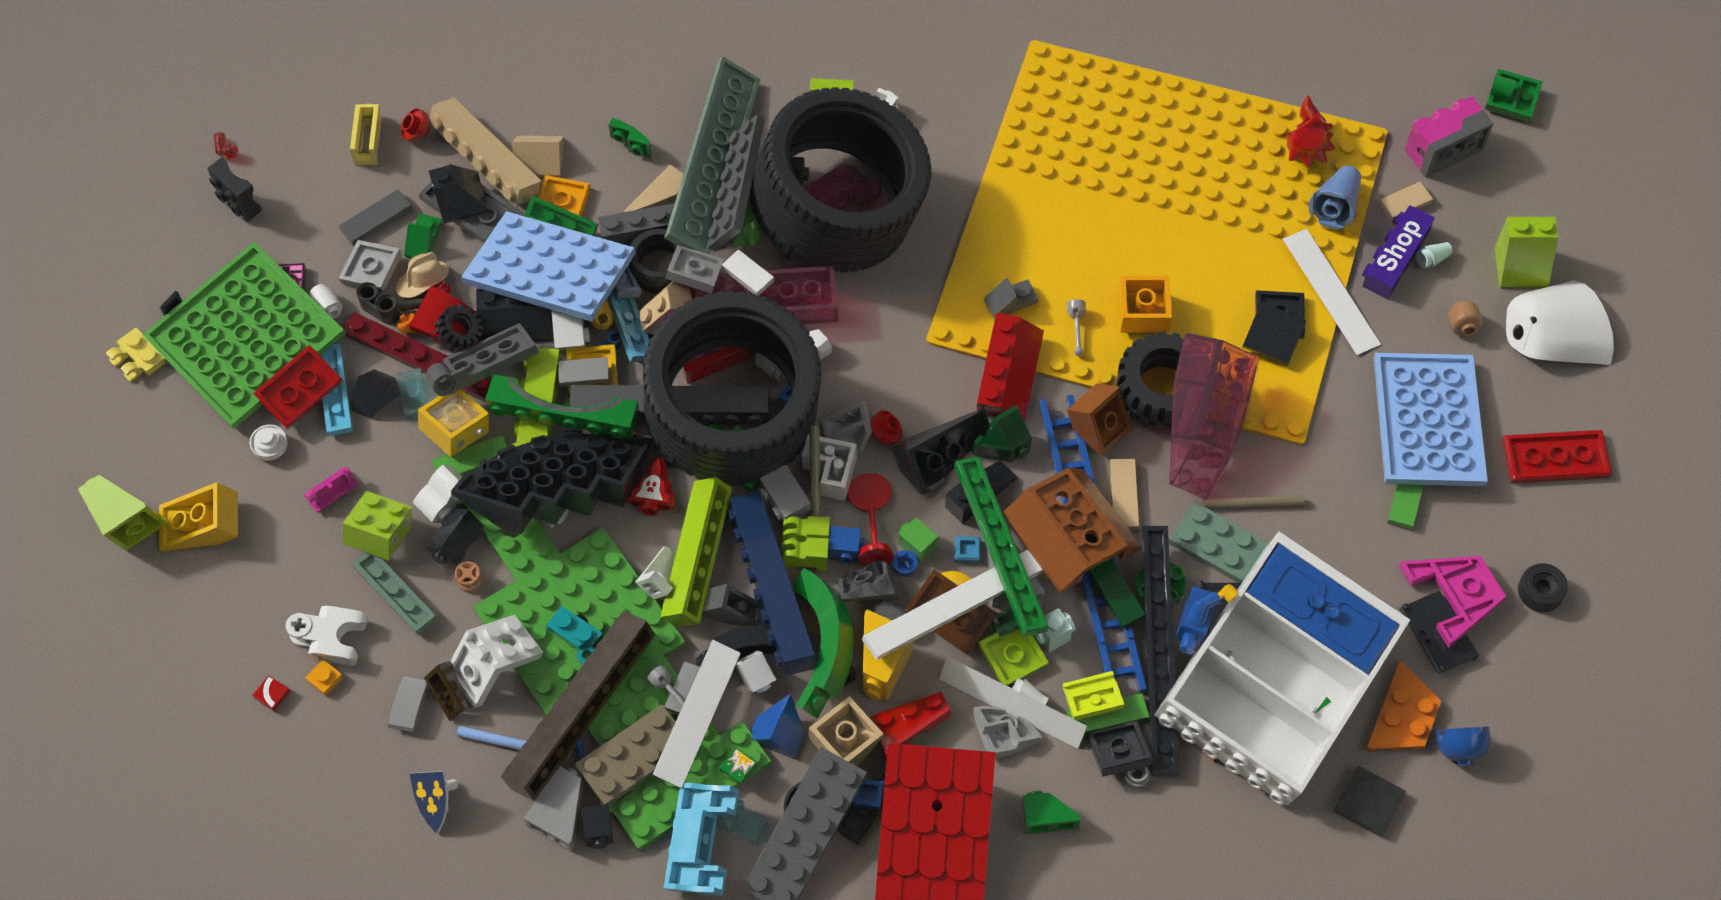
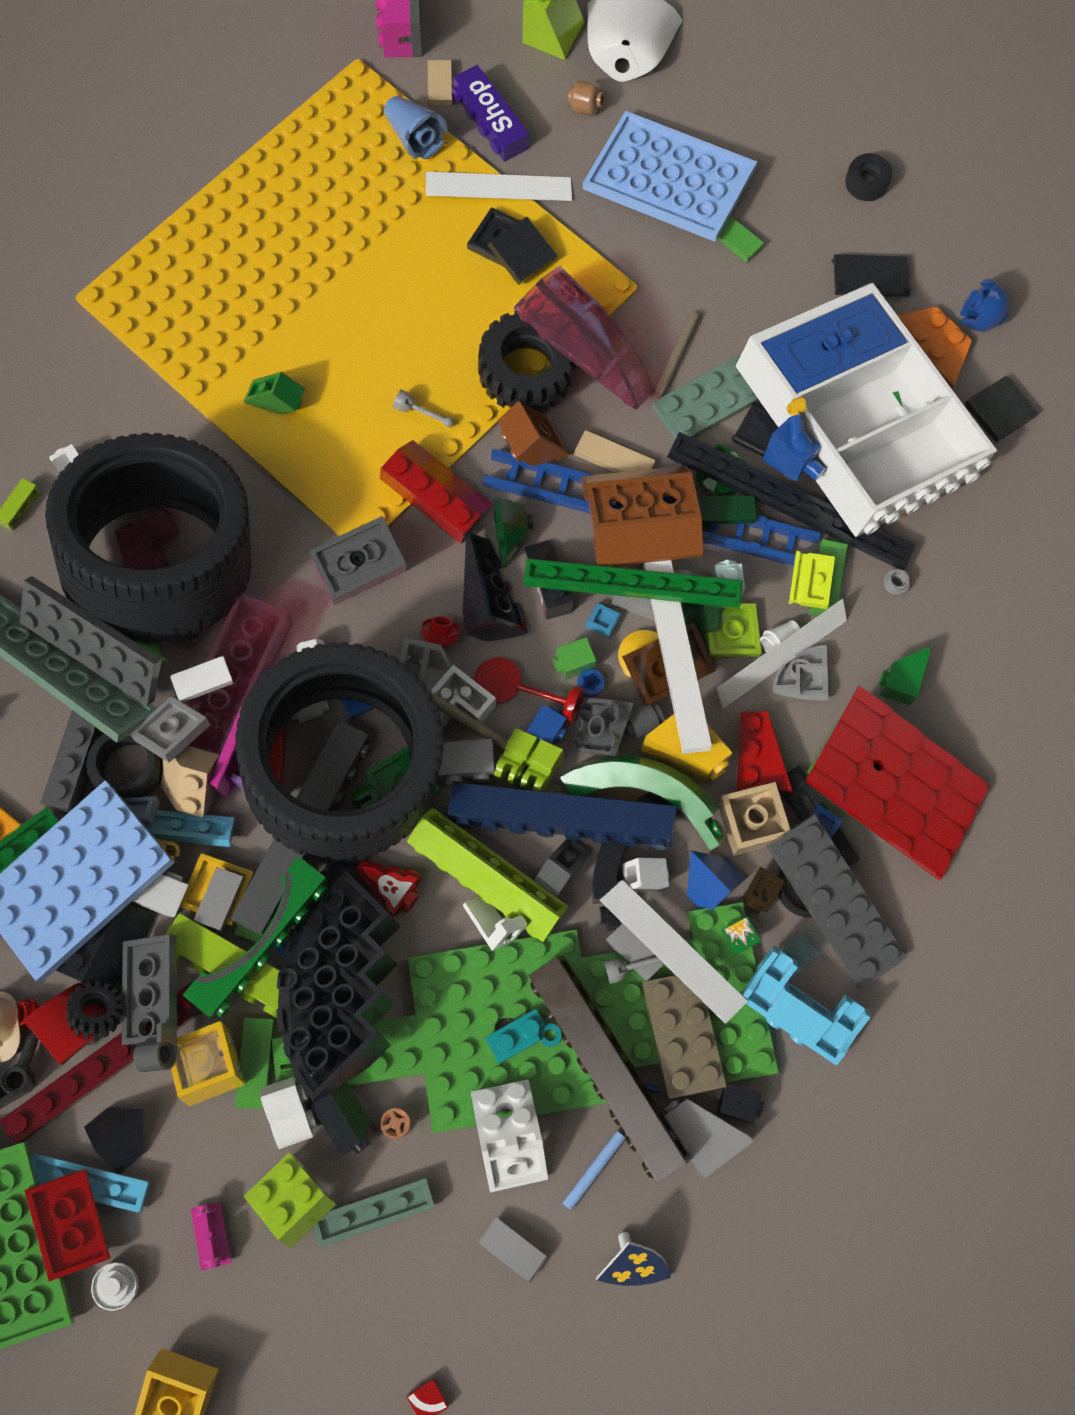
camera: 70 degrees left, 10 degrees up
white piece [286,606,368,666] -> none
light orange plate [305,659,343,697] -> none
clear light blue plate [396,368,430,420] -> none
orange piece [397,310,417,335] -> none
dark brown slope [424,661,468,721] -> none
blue hand [593,331,621,350] -> none
tan slope [623,165,683,212] -> none
dark grey slope [984,278,1038,319] -> none
black tile [1087,720,1153,777] -> none
light orange brick [1118,276,1172,333] -> none
red head [1287,95,1336,168] -> none
dark pink wing [1399,556,1506,648] -> none
light aqua cone [1416,242,1453,269] -> none
red tile [1502,430,1612,483] -> none
none -> green slope [243,372,305,414]
none -> dark grey piece [309,516,406,605]
none -> dark brown bracket [741,867,785,914]

